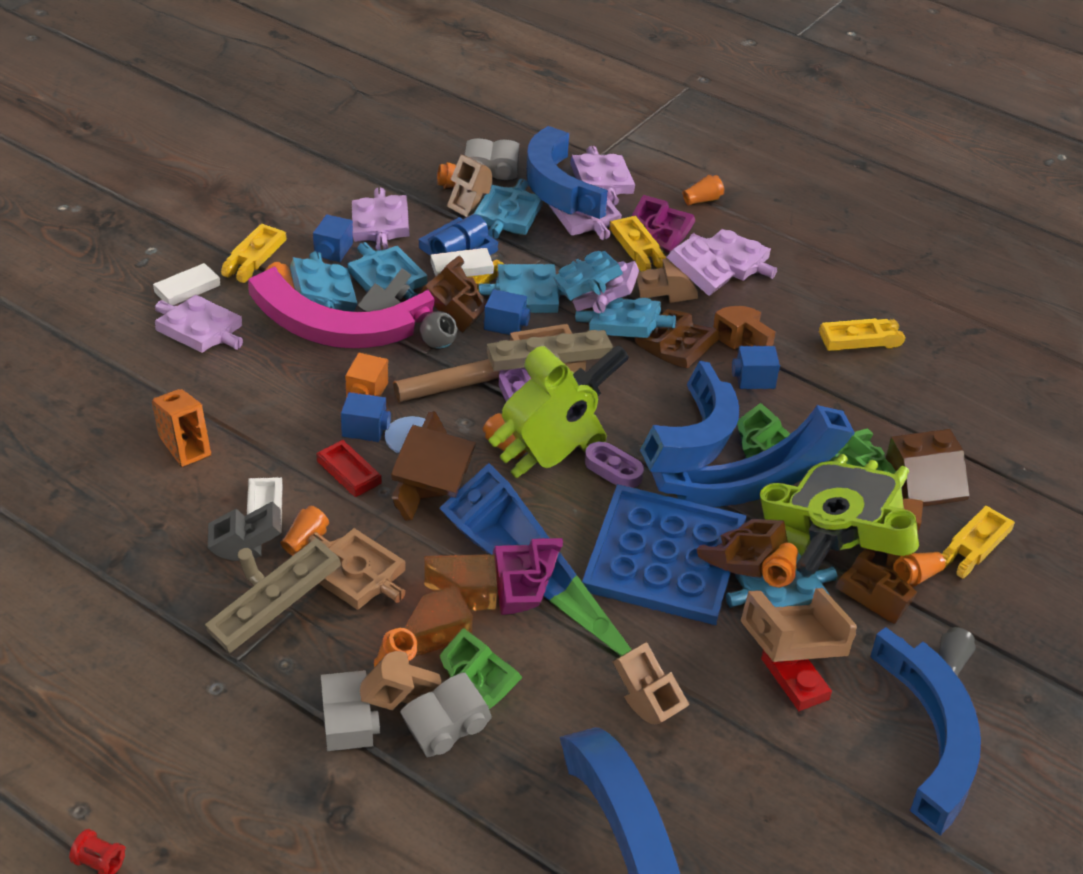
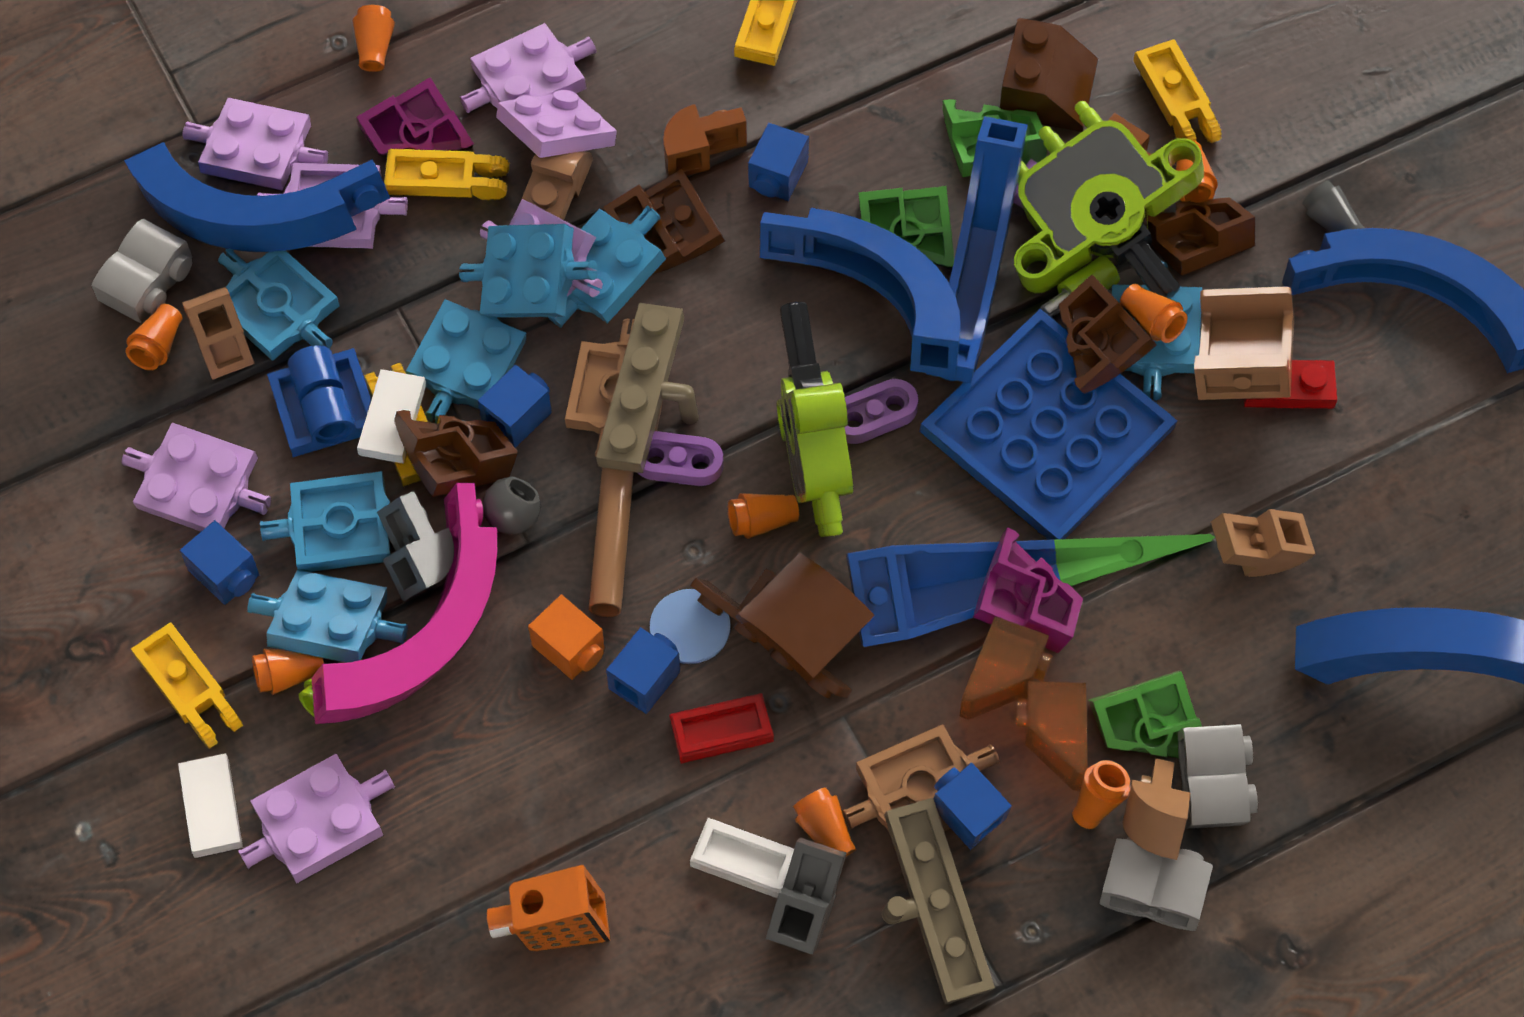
camera: 60 degrees left, 20 degrees up
none -> blue brick [934,762,1012,850]

